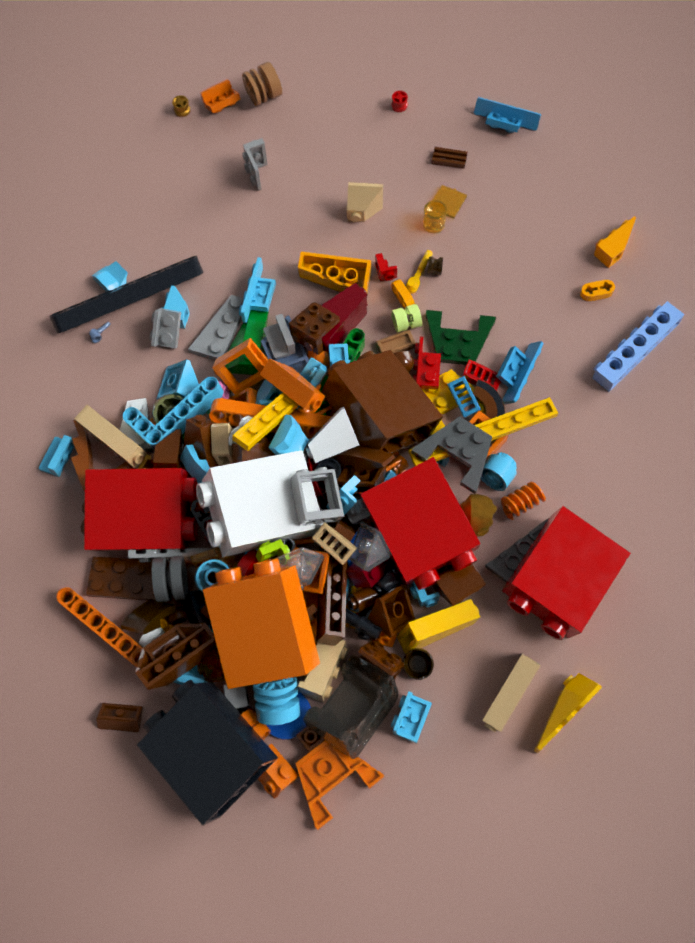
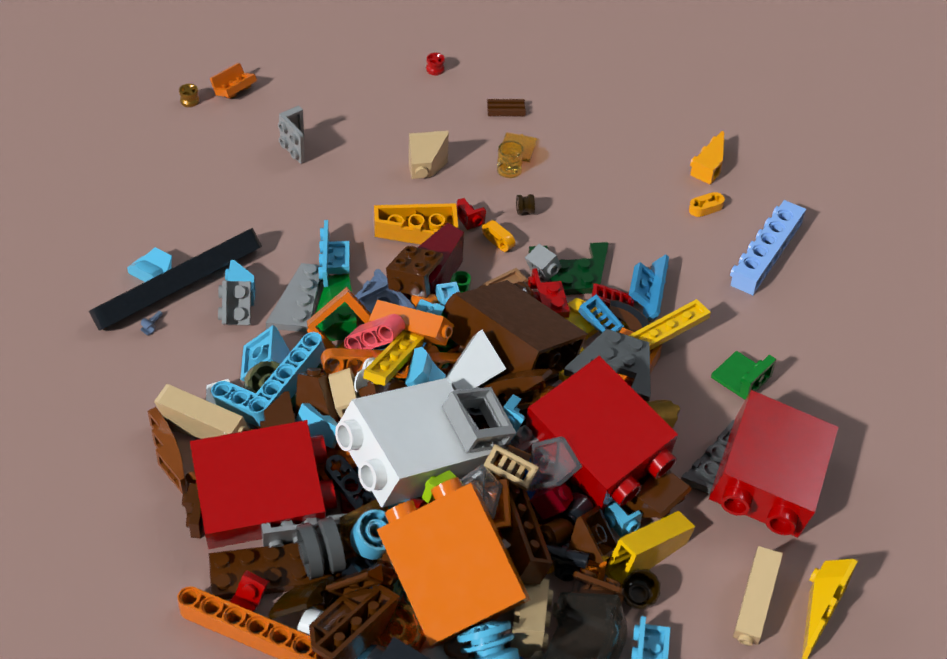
camera: 20 degrees left, 20 degrees down
medium azure panel [39,435,75,477] -> none
medium nougat wheel [242,62,282,106] -> none
light grey panel [263,314,296,360] -> none
yellowish green wheel [391,304,422,333] -> none
yellow piece [406,250,433,294] -> none
dark azure bracket [474,97,541,133] -> none
medium azure piece [481,452,517,491] -> none
orange piece [501,481,546,520] -> none
none -> red bracket [229,570,269,612]
none -> reddish brown slope [326,564,383,596]
none -> coral beam [344,314,405,349]
none -> light grey brick [525,244,562,281]
none -> green bracket [711,351,777,400]

